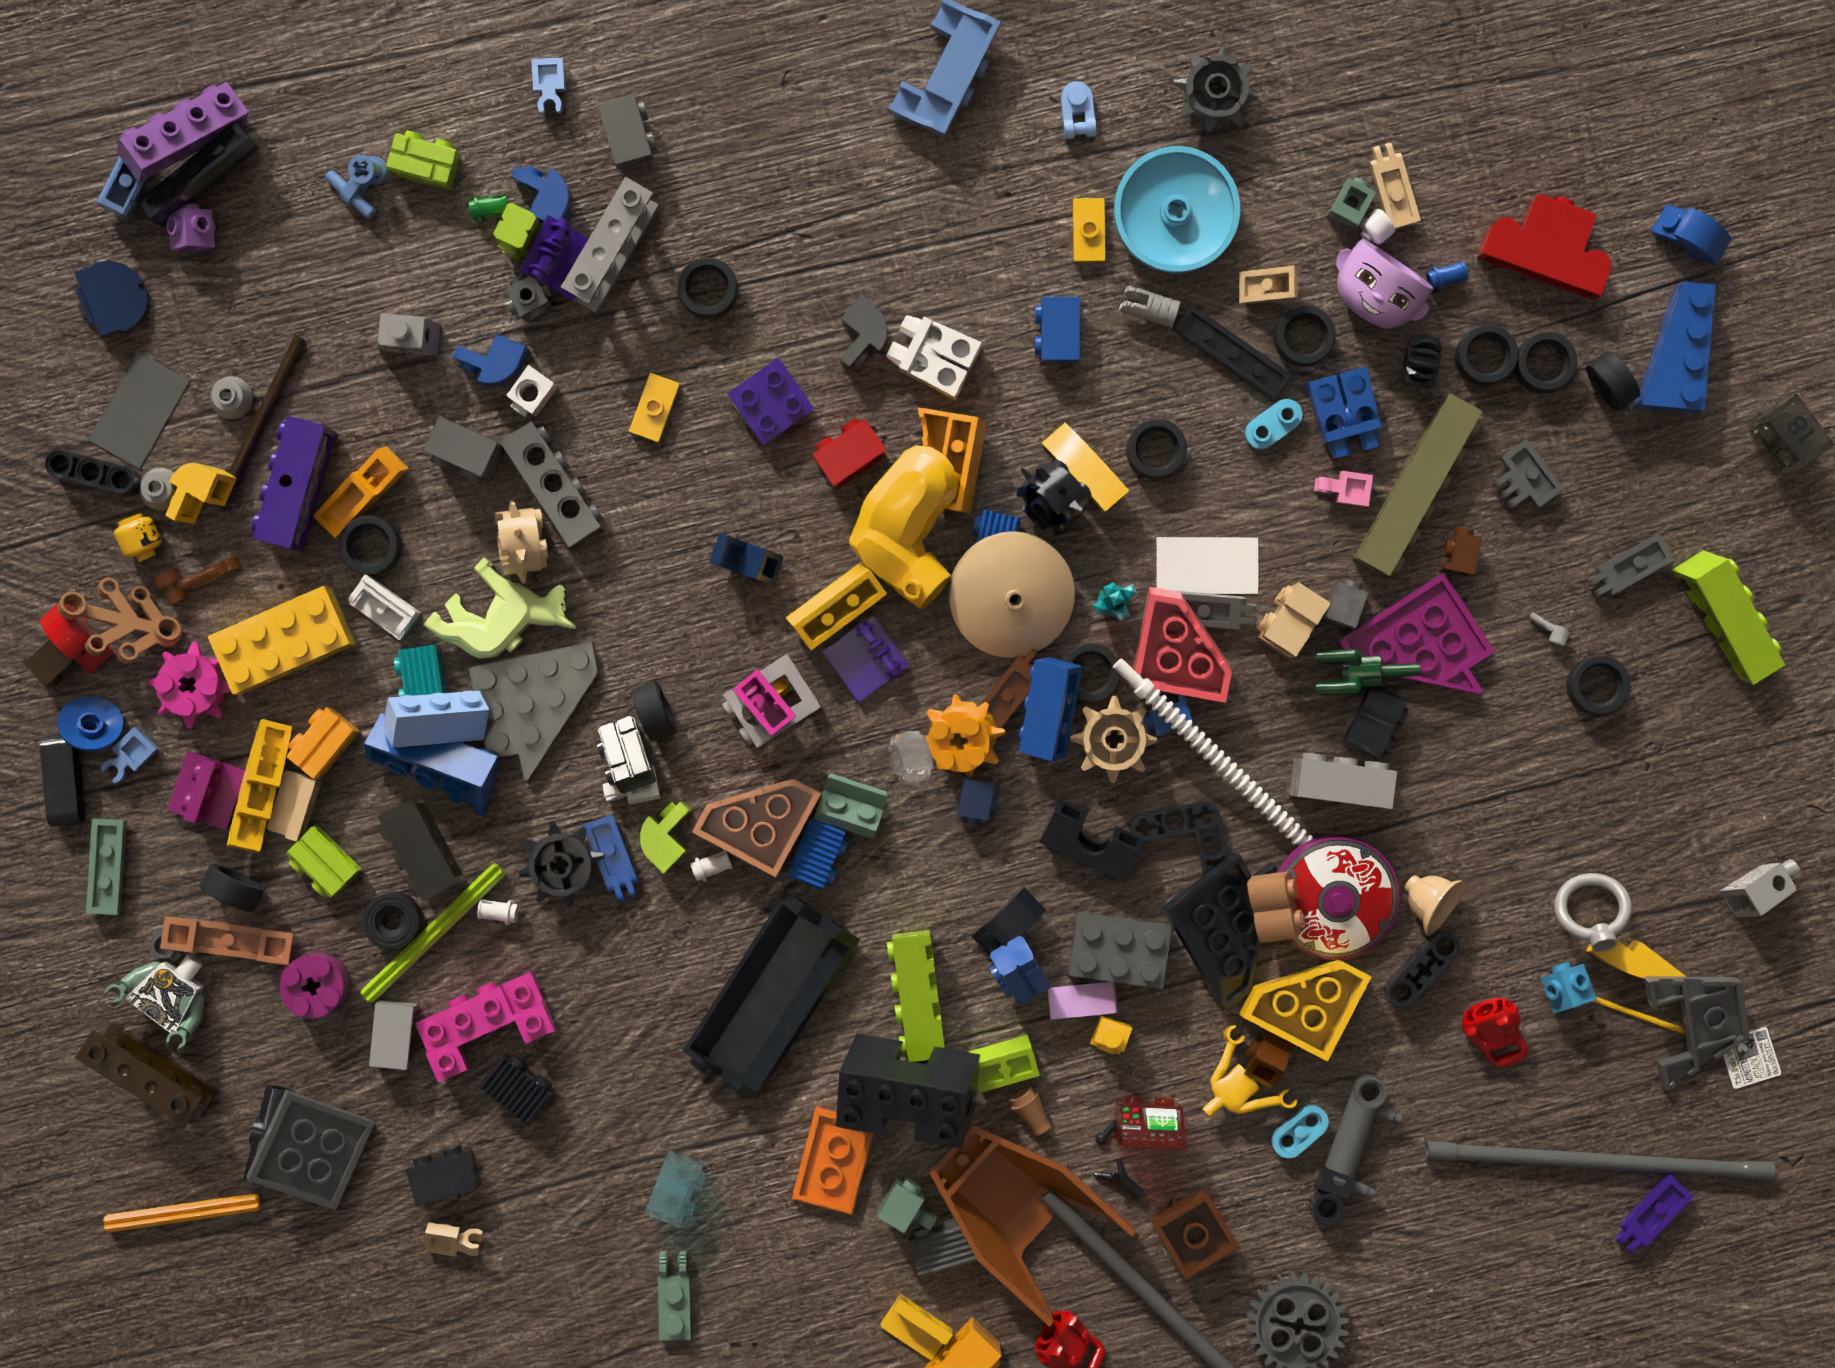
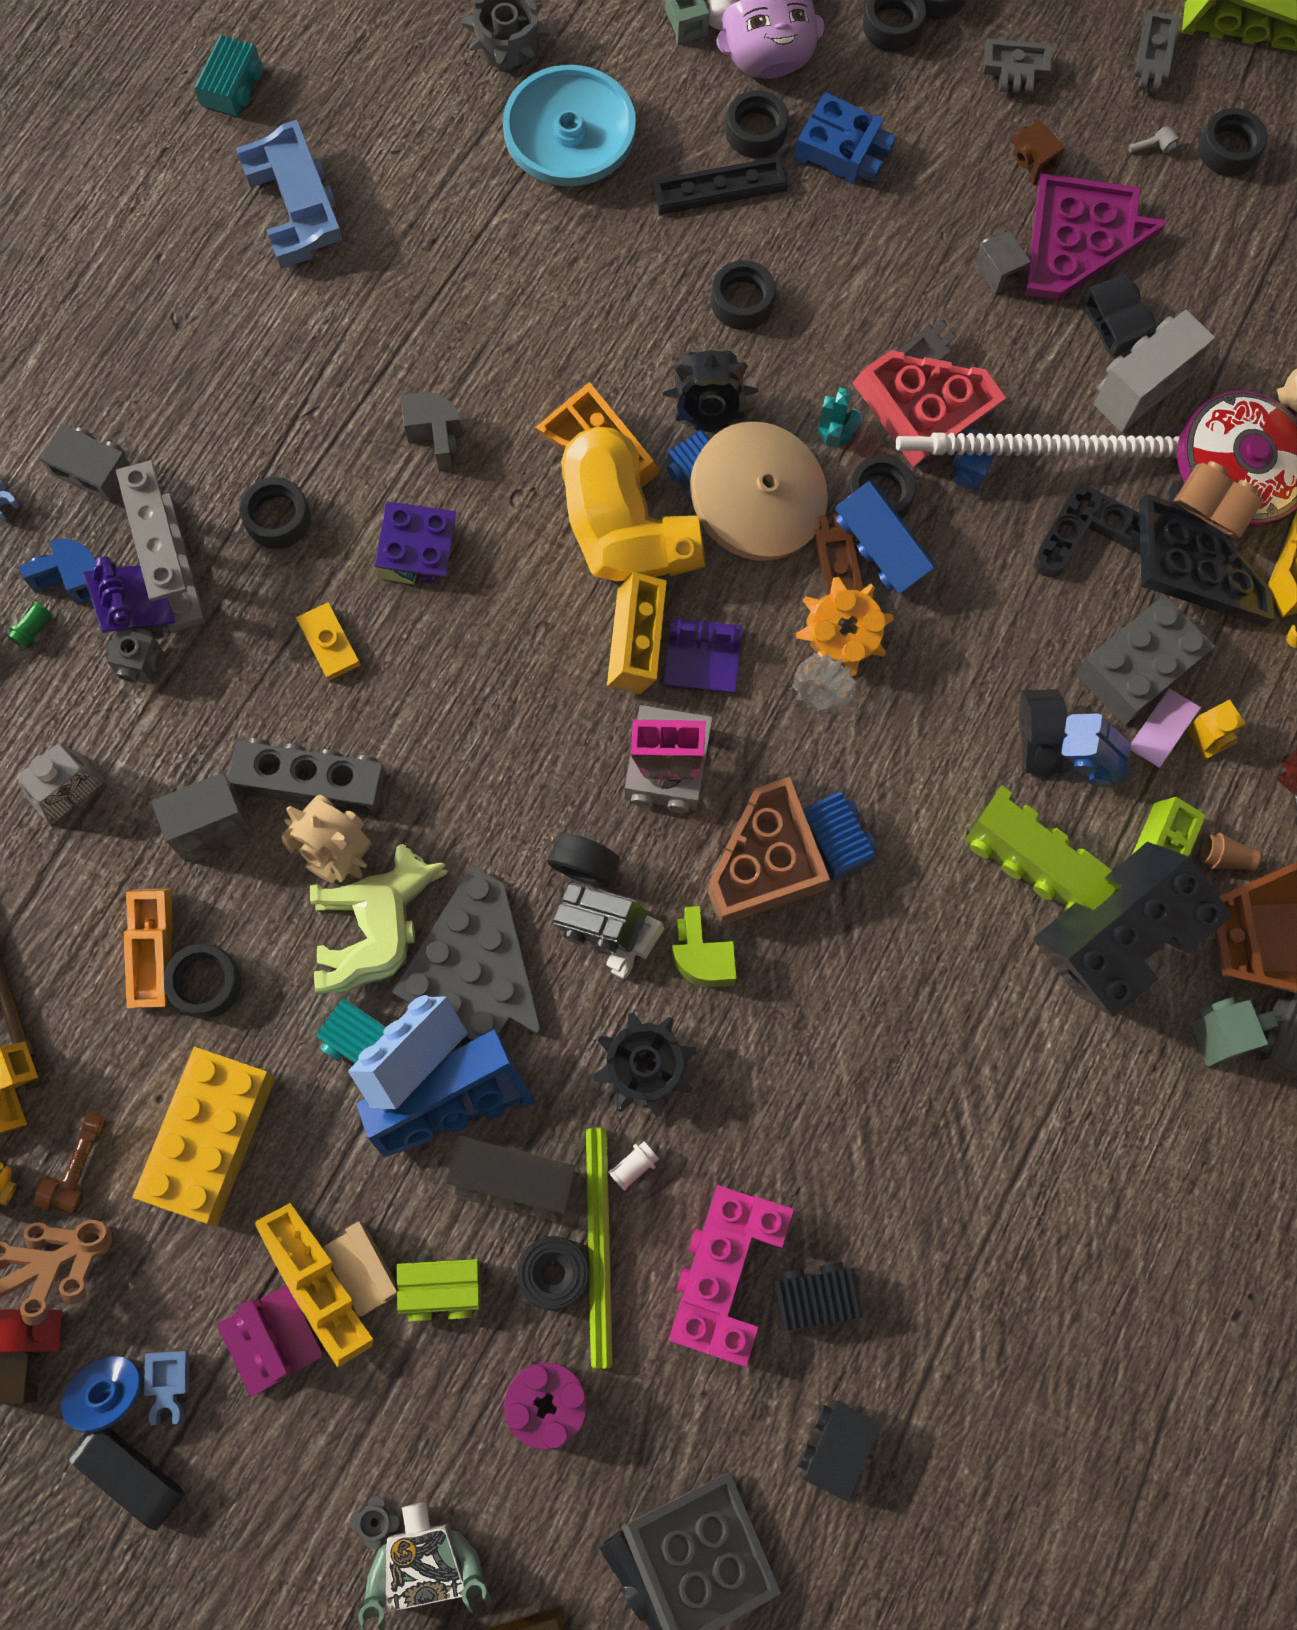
camera: 45 degrees left, 15 degrees down
sand green plate [86,818,127,915] -> none
dark pink brick [148,642,231,729] -> none
nougat slope [160,916,293,965] -> none
black tyre [199,864,265,912] -> none
dark purple brick [251,415,337,553] -> none
light orange brick [286,707,360,780] -> none
white hinge [348,574,421,641] -> none
light grey panel [369,1000,418,1070] -> none
tan plate [425,1222,483,1257] -> none
blue brick [453,334,530,387] -> none
lime brick [493,203,542,261] -> none
white brick [506,365,558,417] -> none
blue hinge [583,814,639,902] -> none
clear light blue brick [644,1150,707,1228] -> none
sand green hinge [658,1251,692,1341] -> none
black panel [682,891,861,1099] -> none
white pin [691,850,732,882] -> none
dark blue brick [709,533,784,586] -> none
orange tile [792,1106,874,1215] -> none
red brick [812,418,887,491] -> none
sand green bracket [814,773,889,839] -> none
white hips [886,315,982,401] -> none
dark blue brick [957,777,999,826] -> none
blue brick [1034,297,1080,364] -> none
black arch [1039,799,1145,883] -> none
yellow slope [1041,423,1129,513] -> none
light blue plate [1061,81,1096,139] -> none
tan brick [1070,696,1157,783] -> none
yellow plate [1072,198,1105,263] -> none
light grey hinge [1119,286,1181,328] -> none
white sticker [1157,537,1258,594] -> none
tan slope [1239,266,1298,305] -> none
medium azure plate [1244,399,1303,450] -> none
tan brick [1256,582,1331,658] -> none
bright pink plate [1314,471,1373,507] -> none
dark green plant [1315,649,1421,696] -> none
olive brick [1352,393,1483,578] -> none
black gear [1401,334,1442,388] -> none

